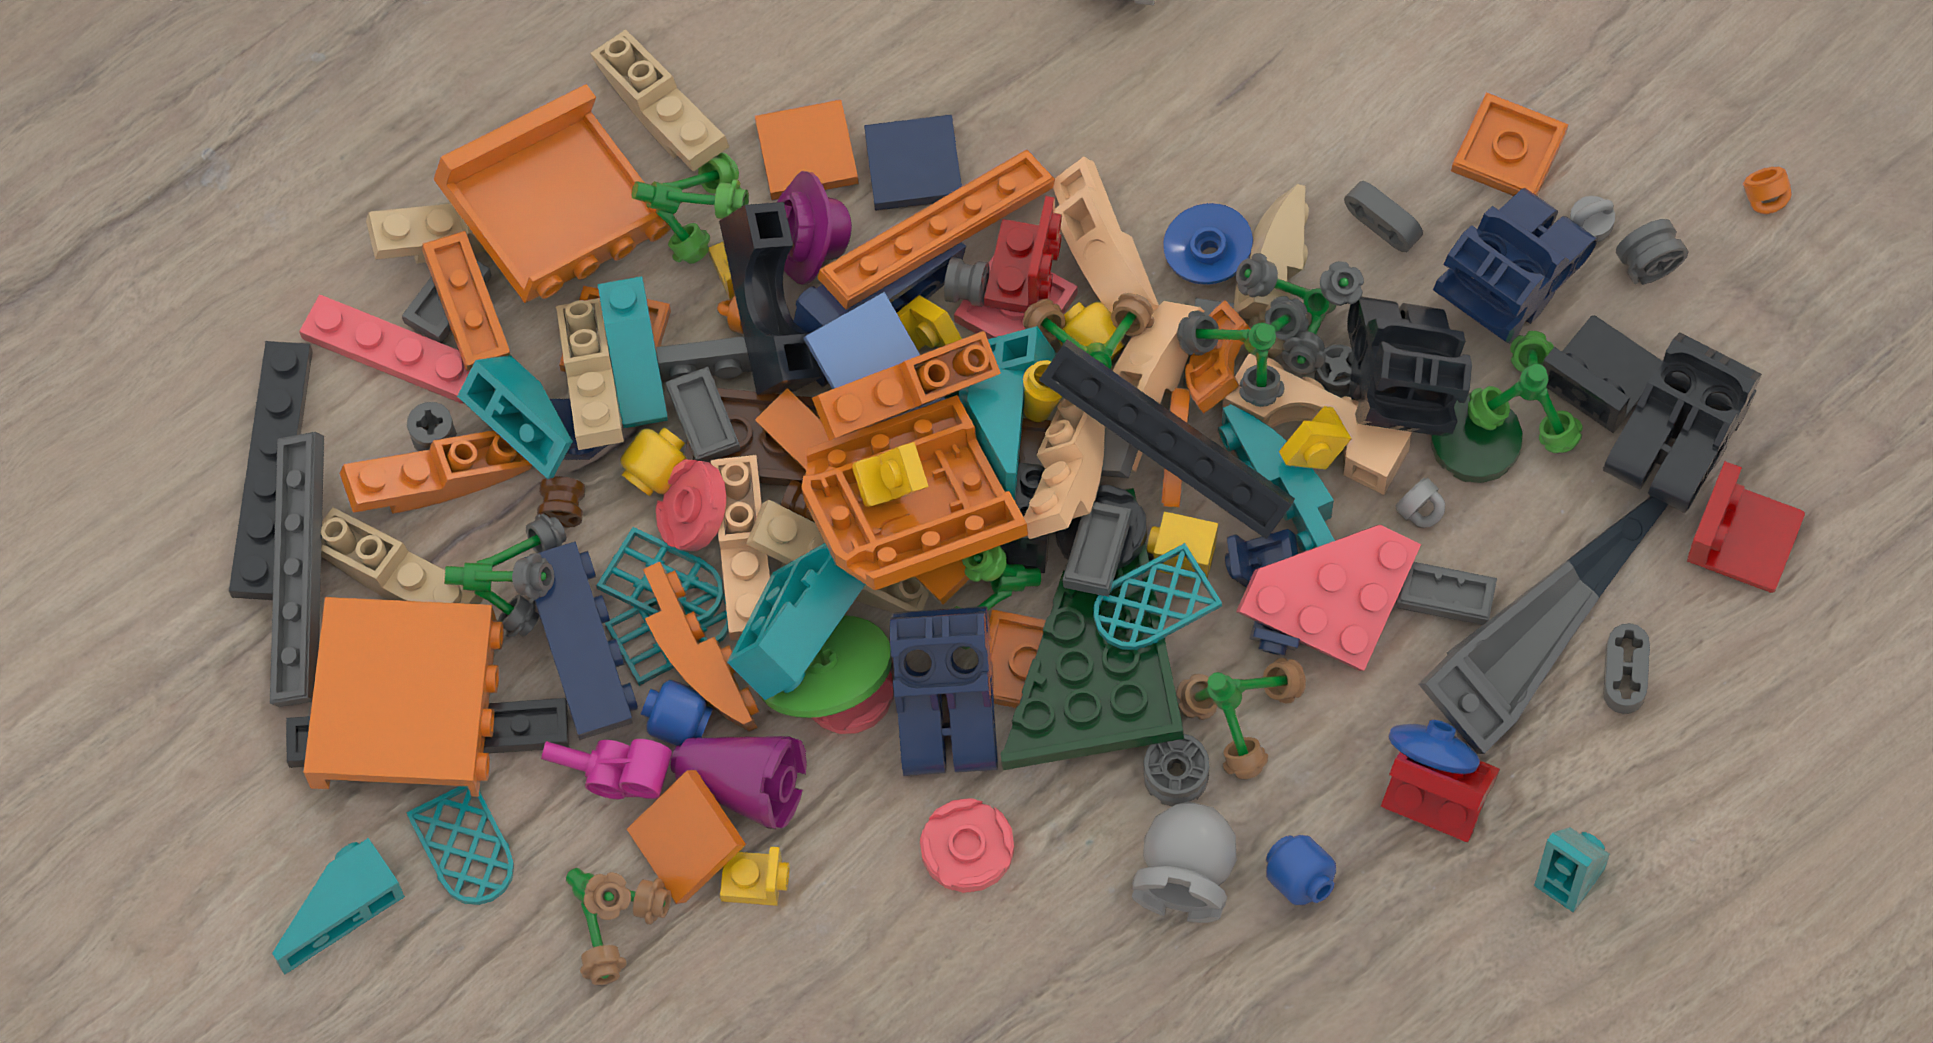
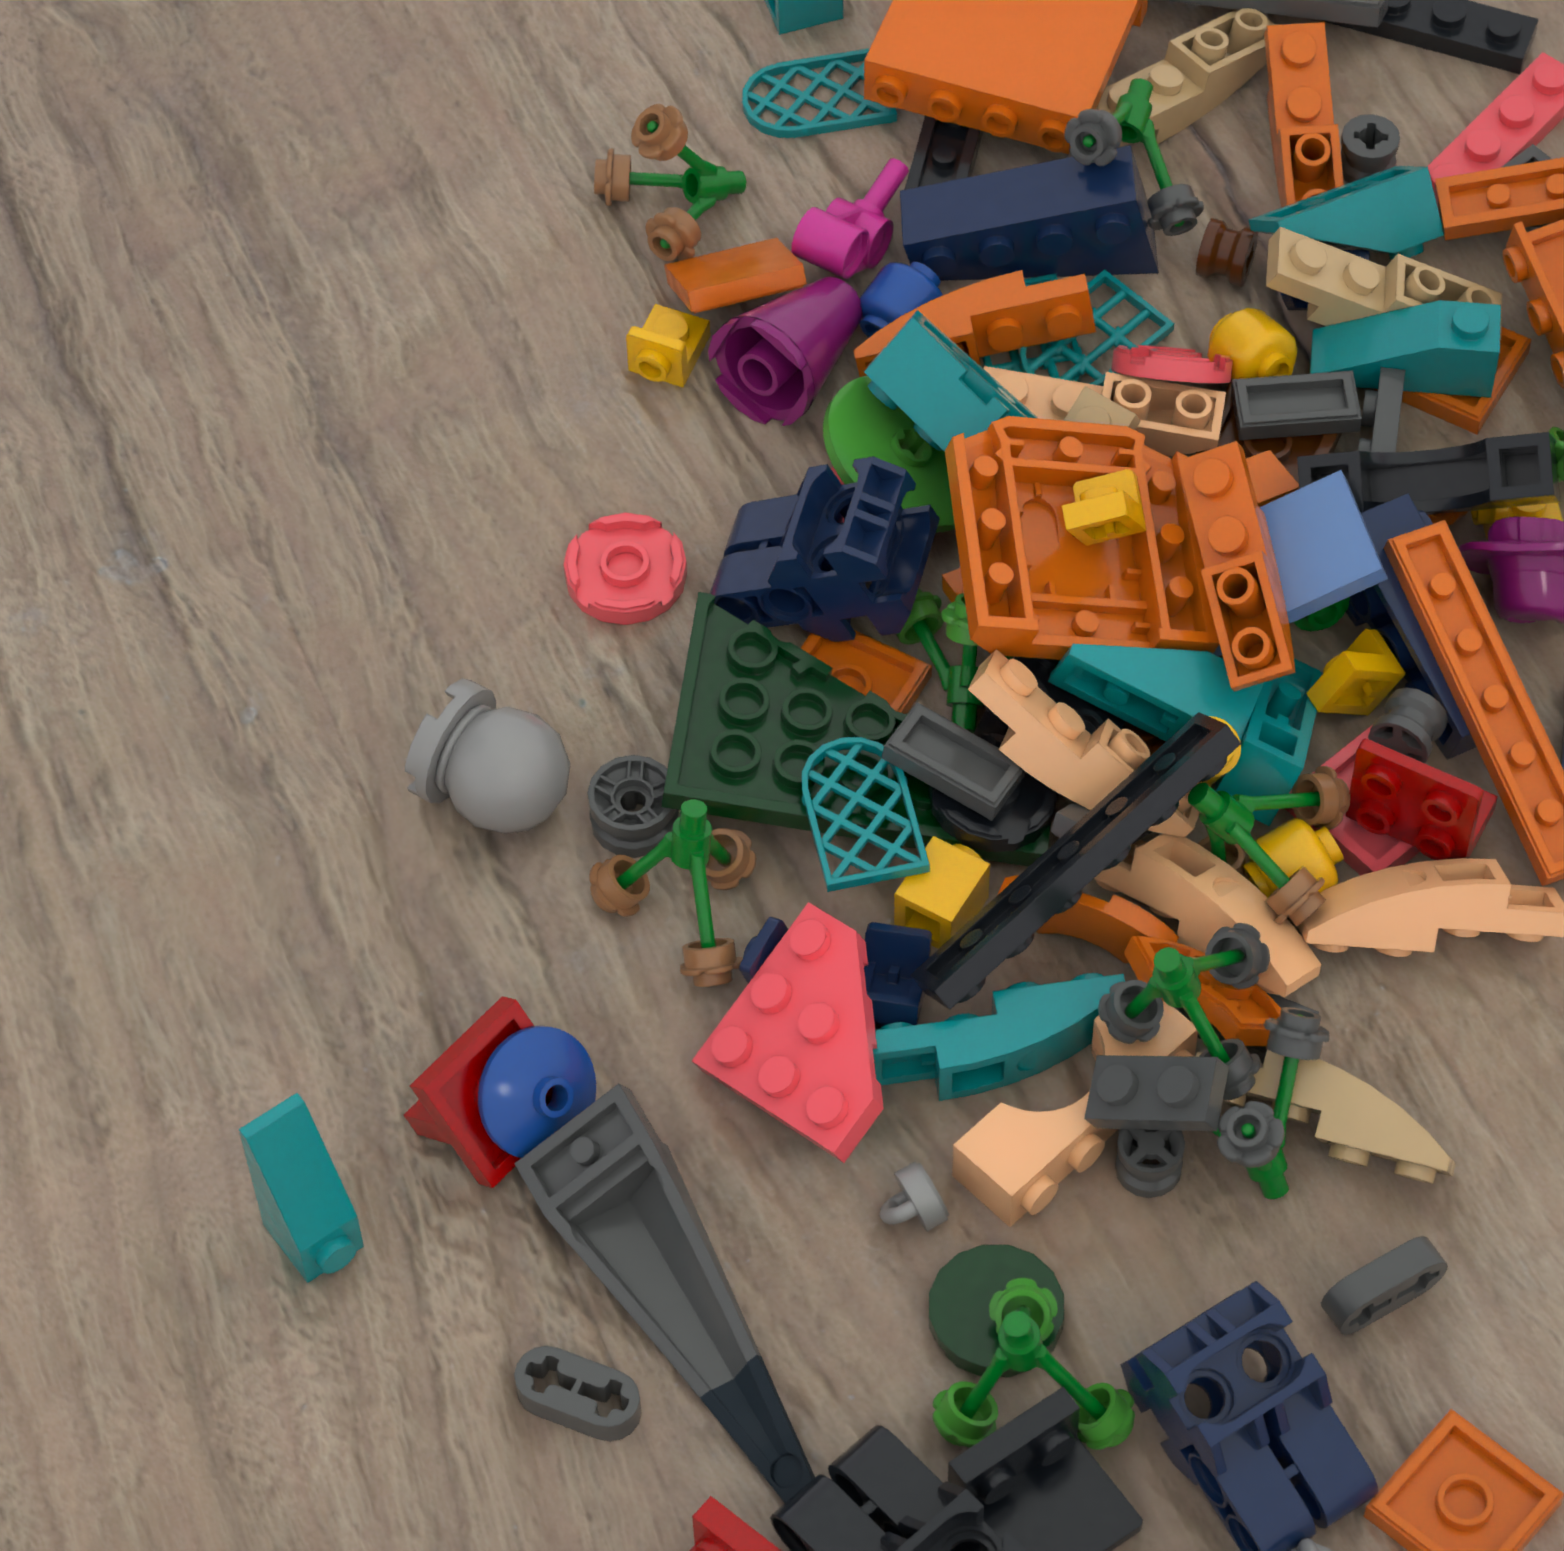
camera: 105 degrees right, 10 degrees down
blue dish [1163,203,1253,285] -> none
blue head [1266,835,1336,905] -> none
yellow bracket [1279,406,1352,470] -> none
black connector [1347,296,1472,437] -> none
dark grey plate [1396,562,1497,625] -> none
none -> dark grey plate [1084,1055,1229,1131]

